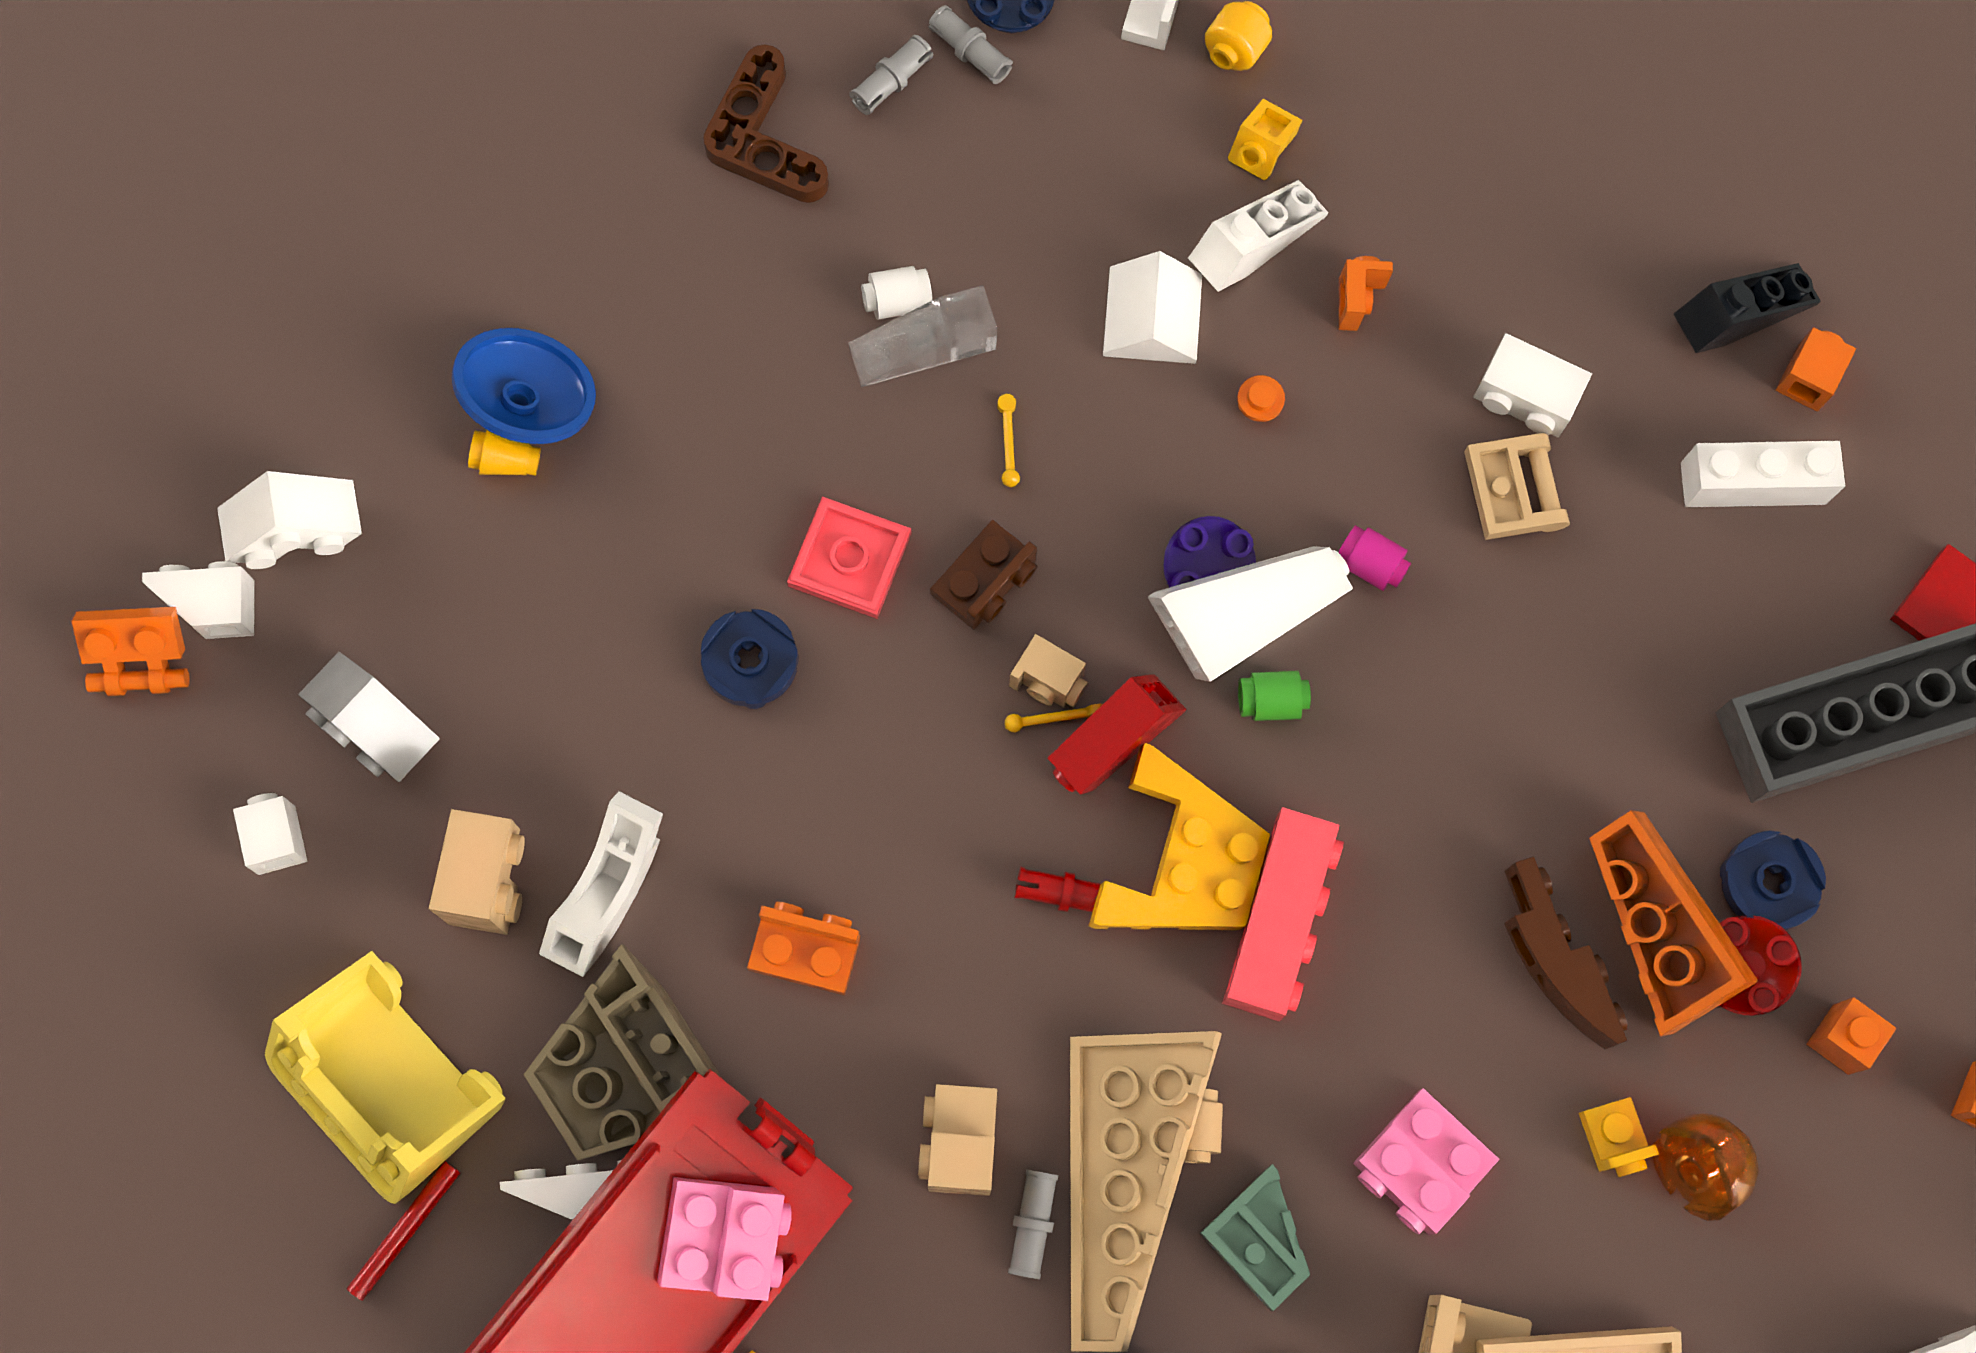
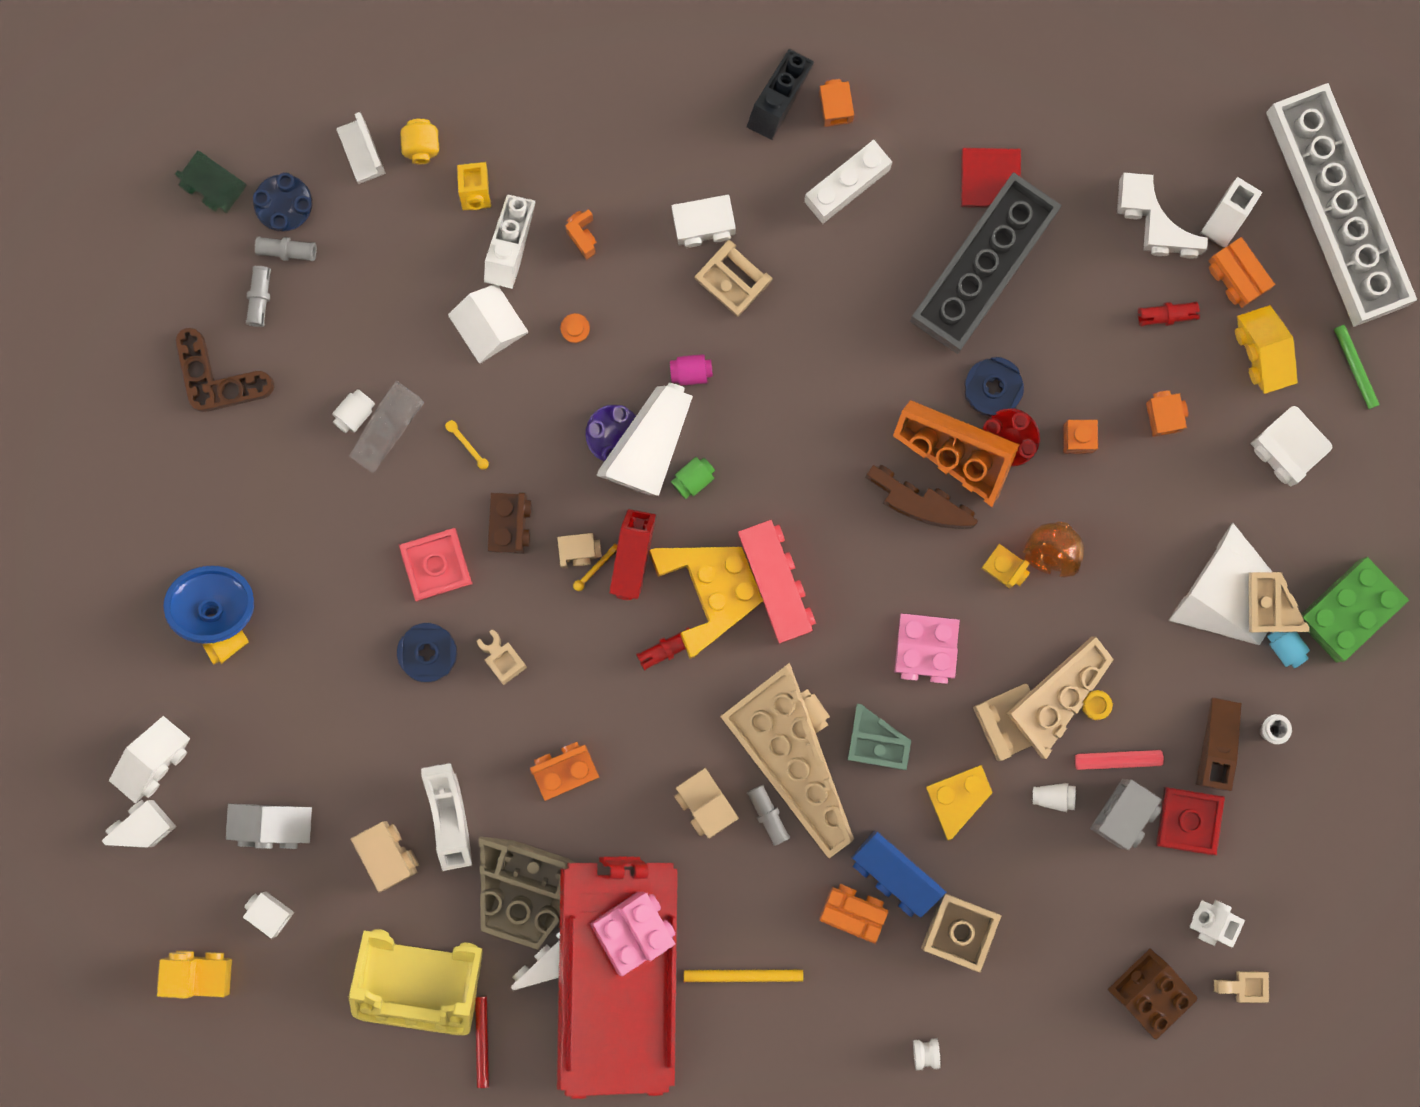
camera: 30 degrees left, 10 degrees up
orange plate [71,607,190,696] -> none
none -> yellow brick [157,950,232,998]
none -> tan plate [477,630,527,685]

